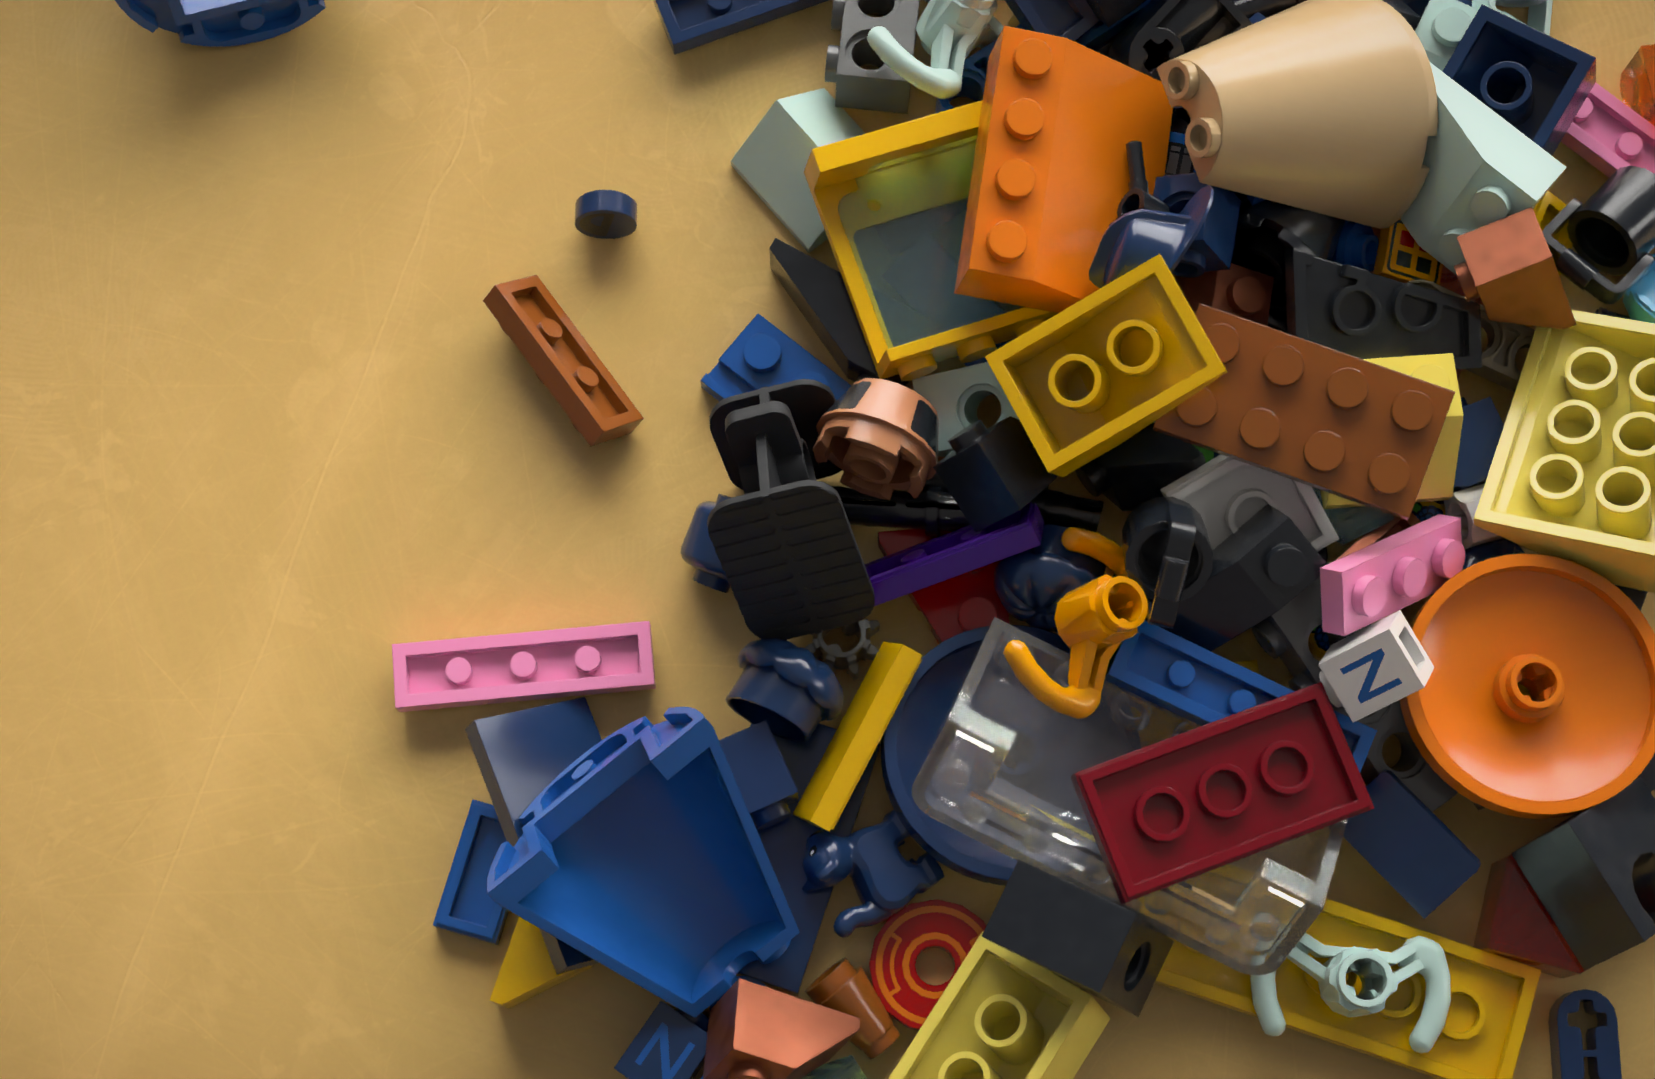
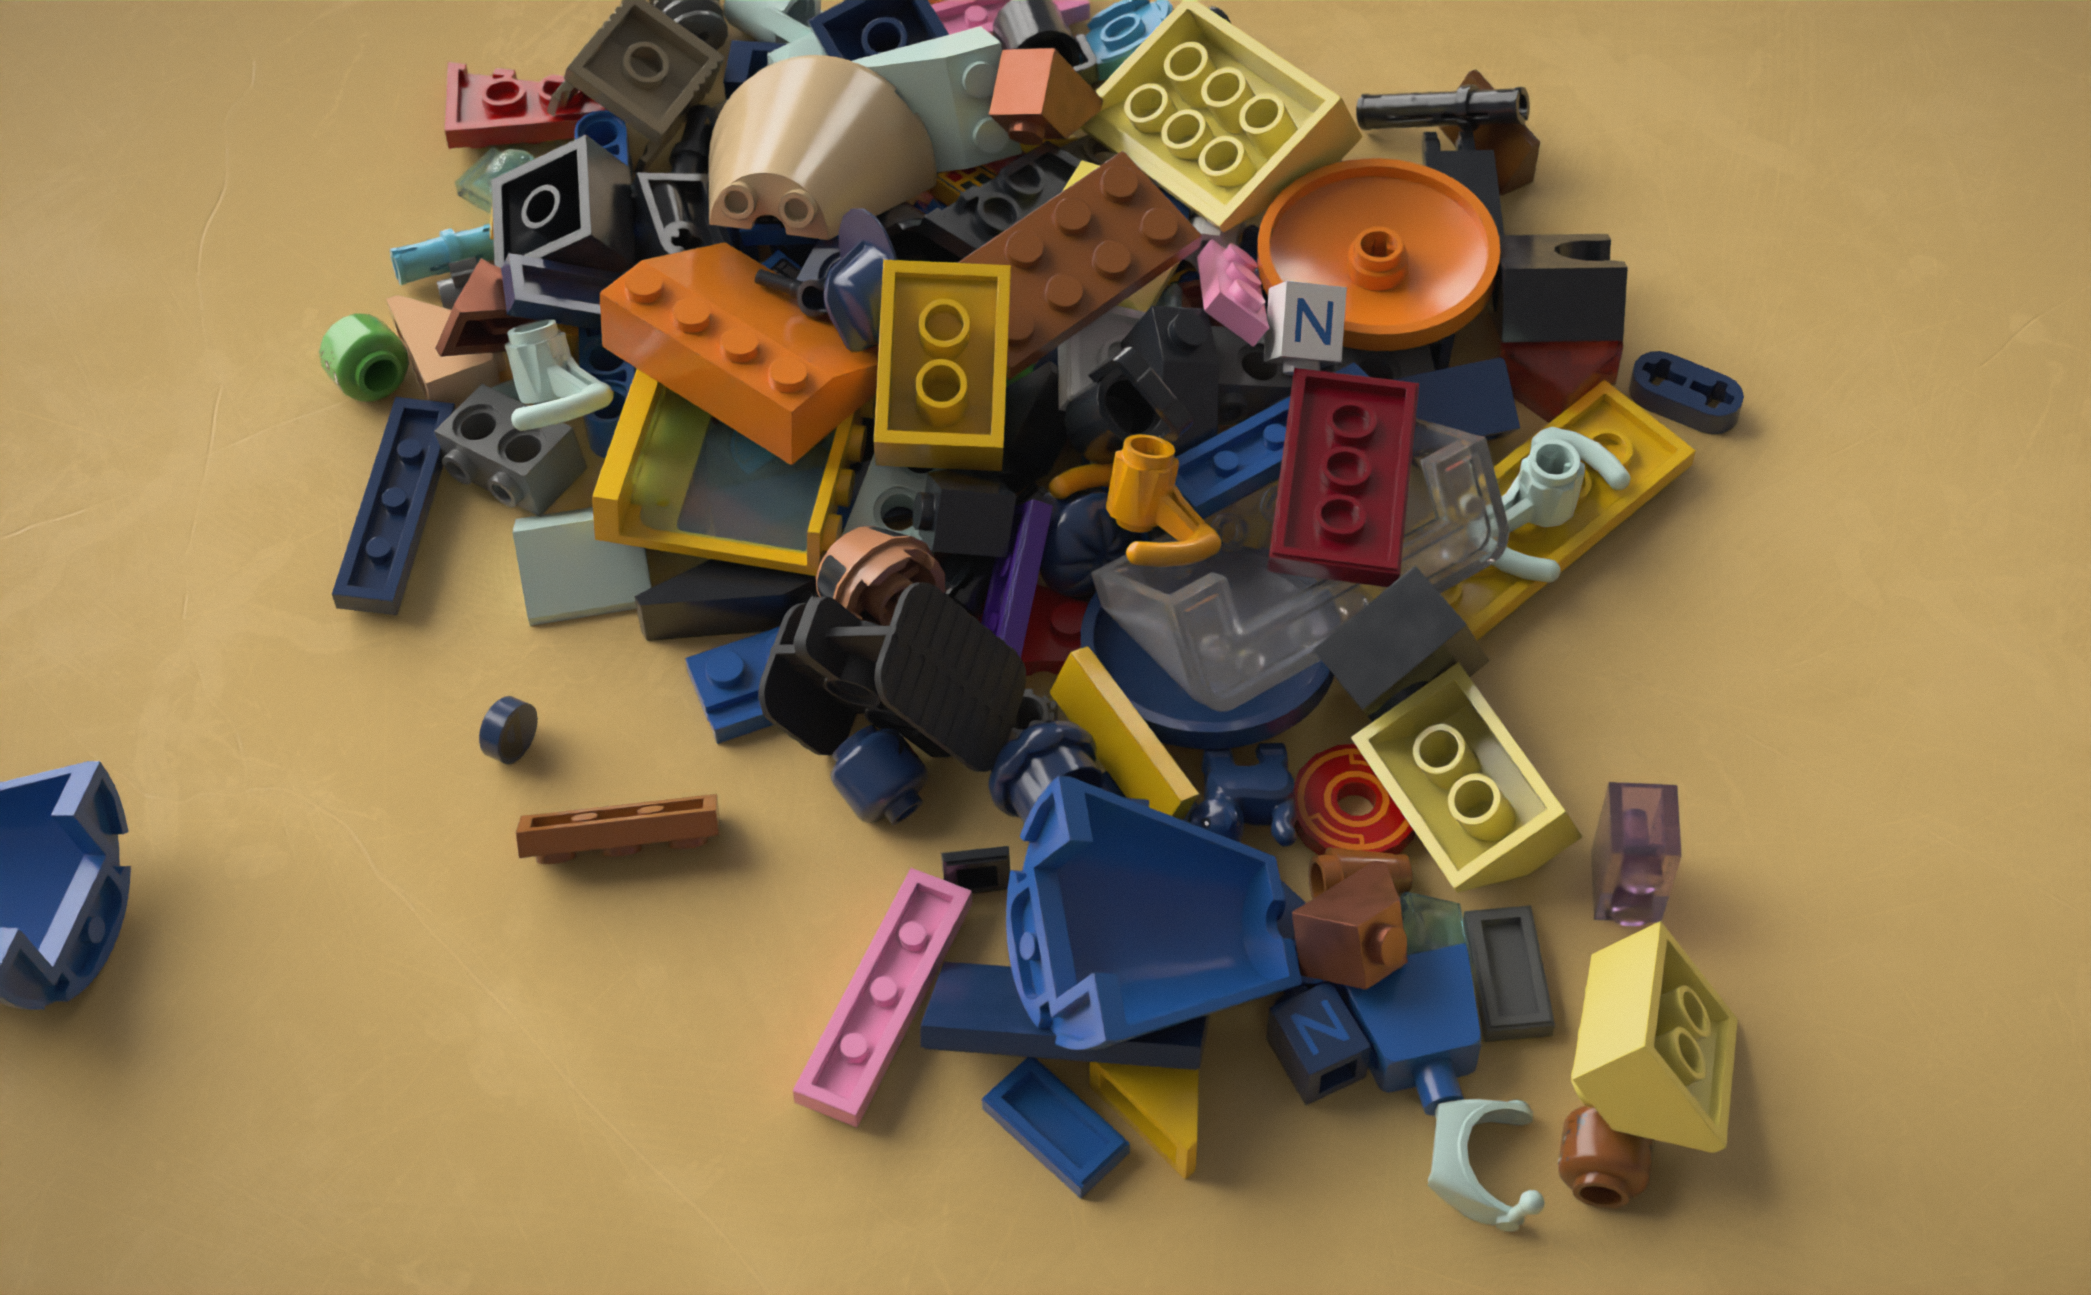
camera: 60 degrees left, 20 degrees down
none -> black slope [940,846,1010,893]

